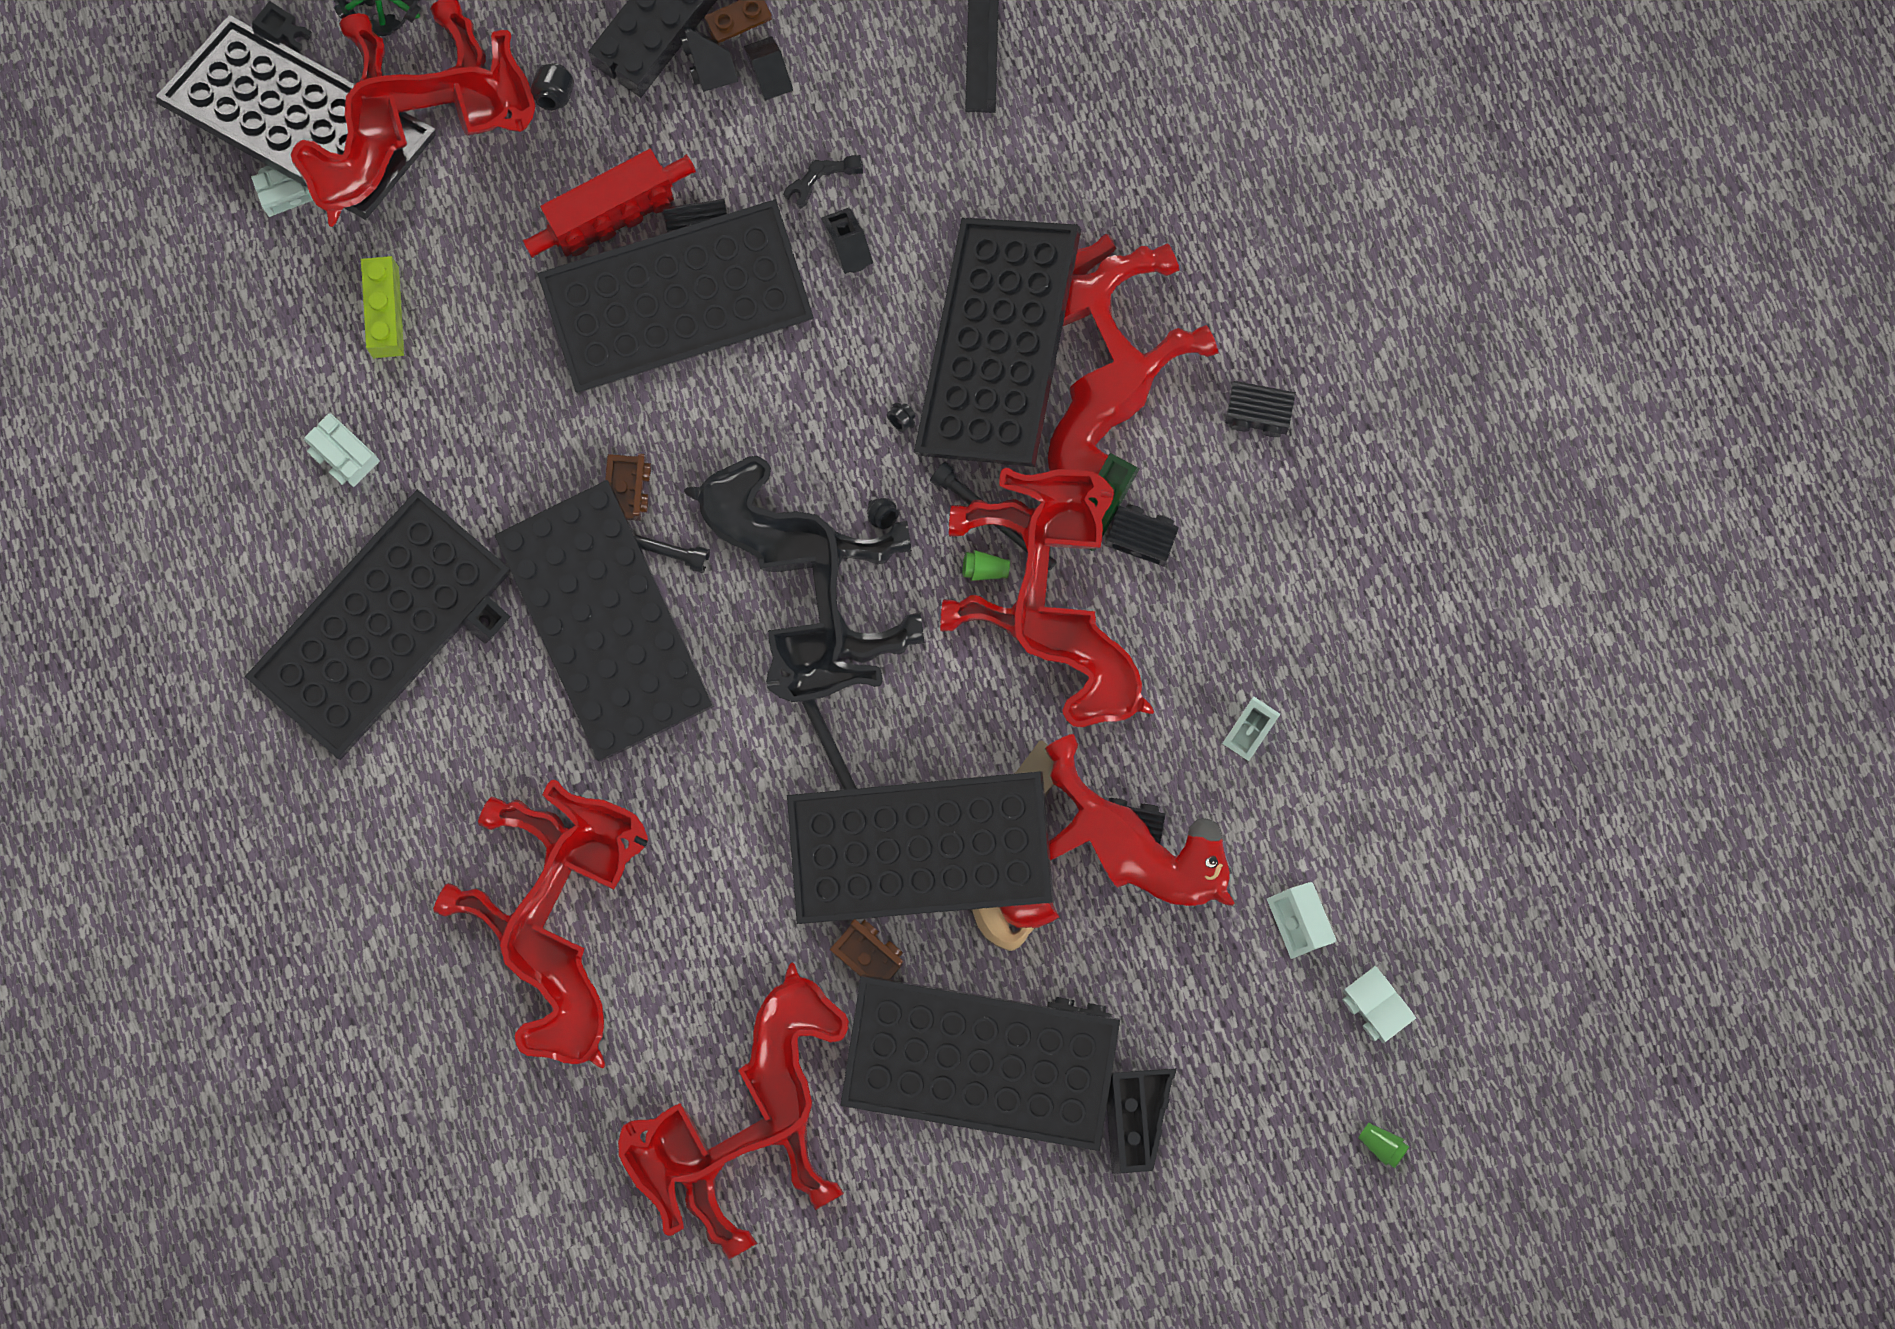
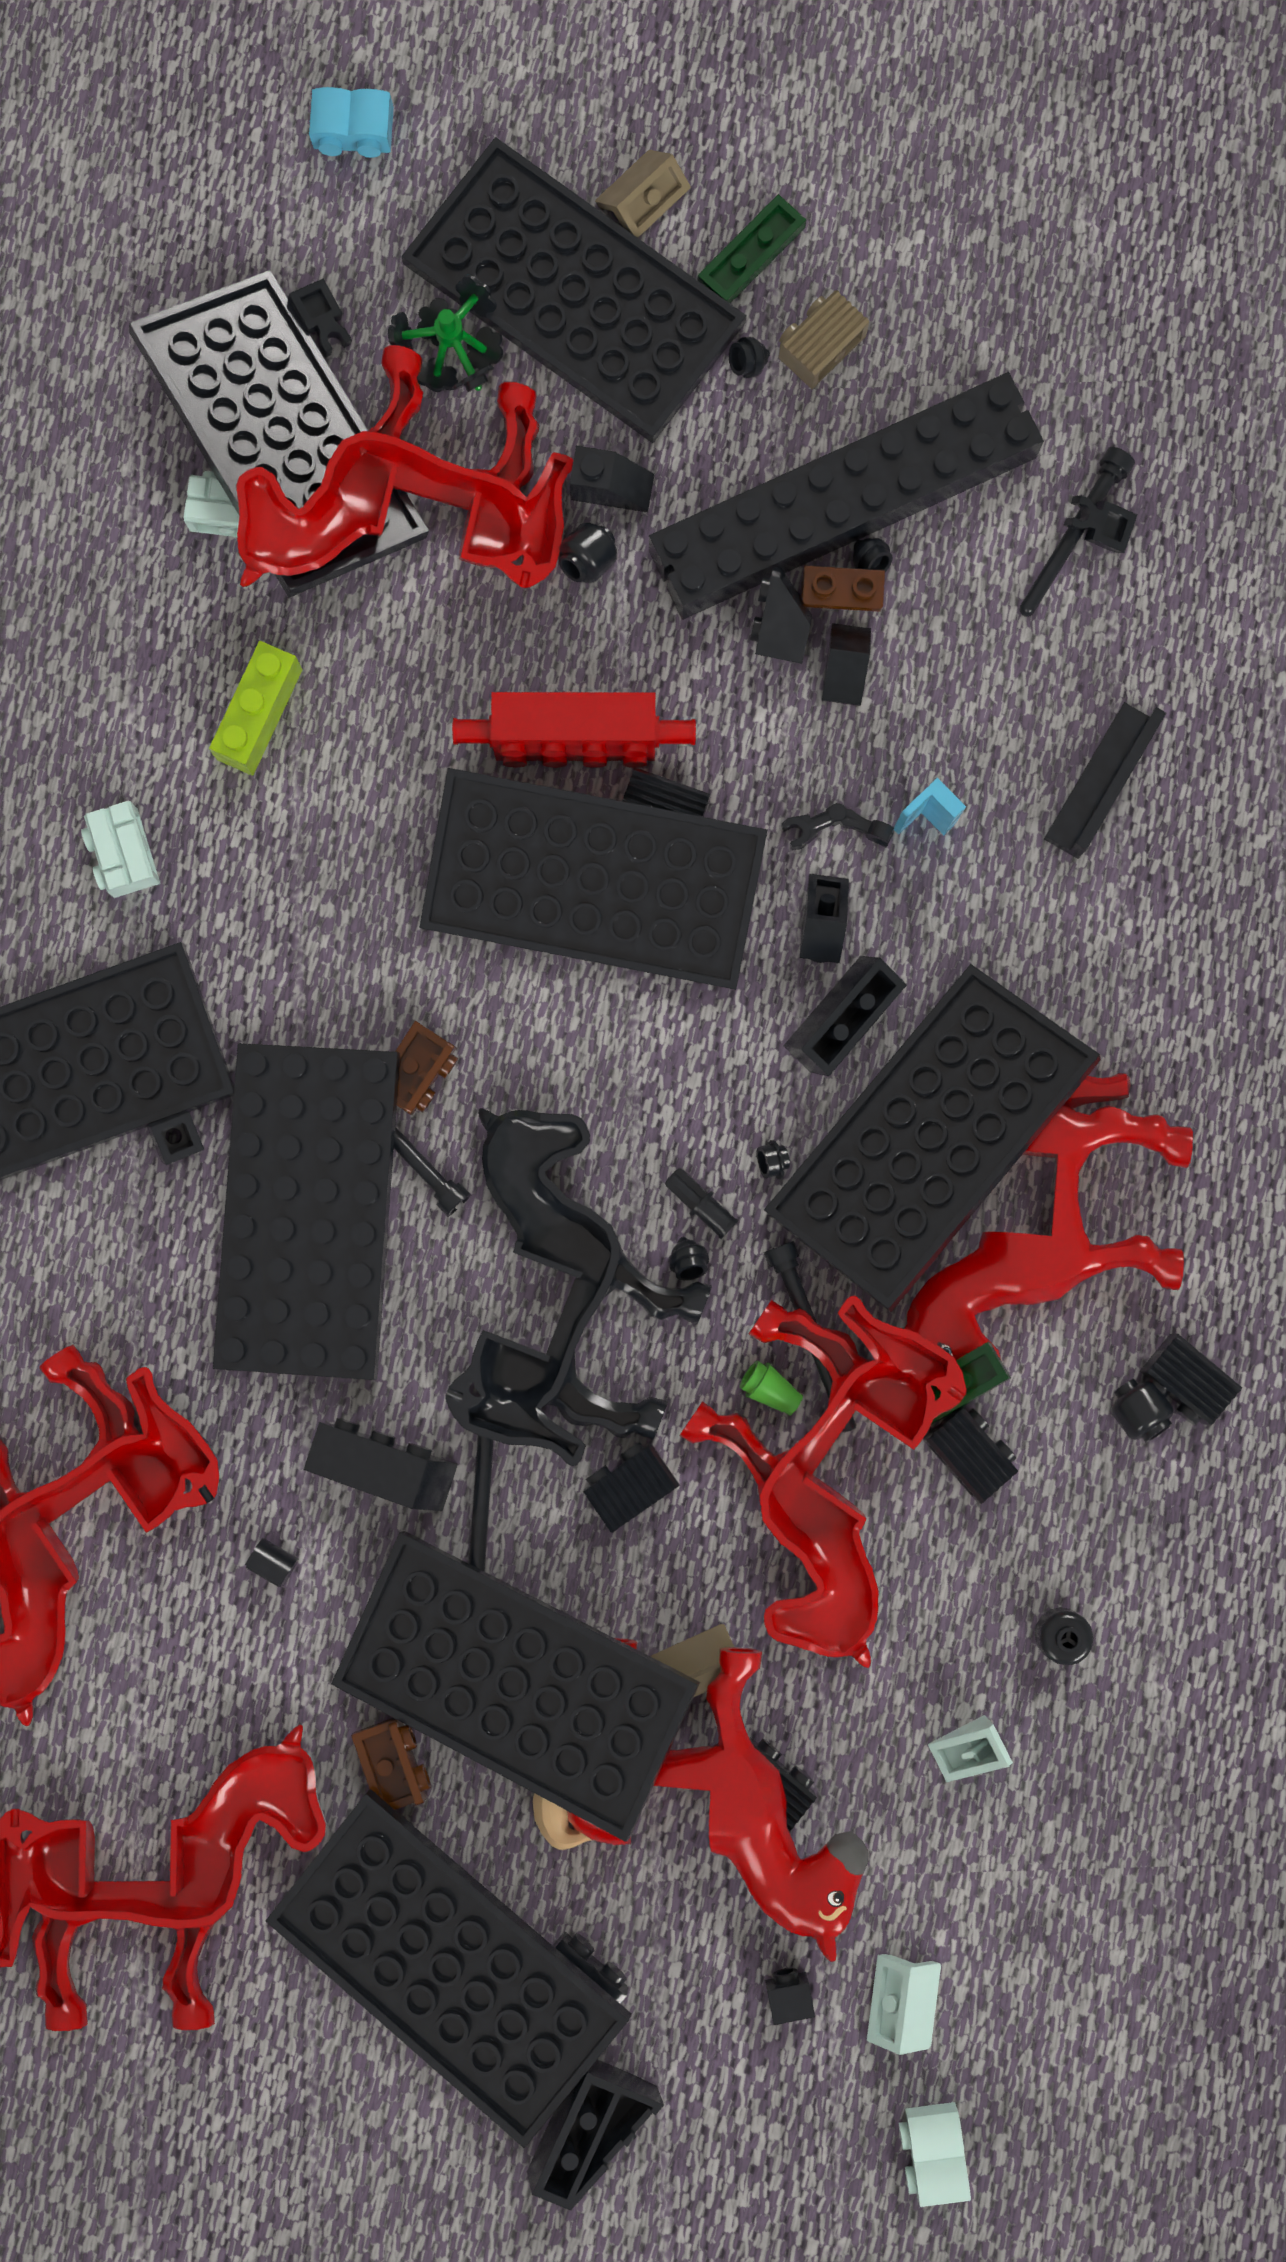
camera: 25 degrees right, 5 degrees up
none -> black brick [245,1538,299,1587]
none -> black wedge [304,1418,458,1511]
none -> black slope [569,445,655,513]
none -> black brick [583,1441,680,1533]
none -> black axle [665,1168,739,1239]
none -> black plate [765,1968,815,2025]
none -> black brick [783,956,907,1077]
none -> medium azure panel [894,778,966,835]
none -> black head [1034,1607,1094,1666]
none -> black head [1111,1379,1174,1443]

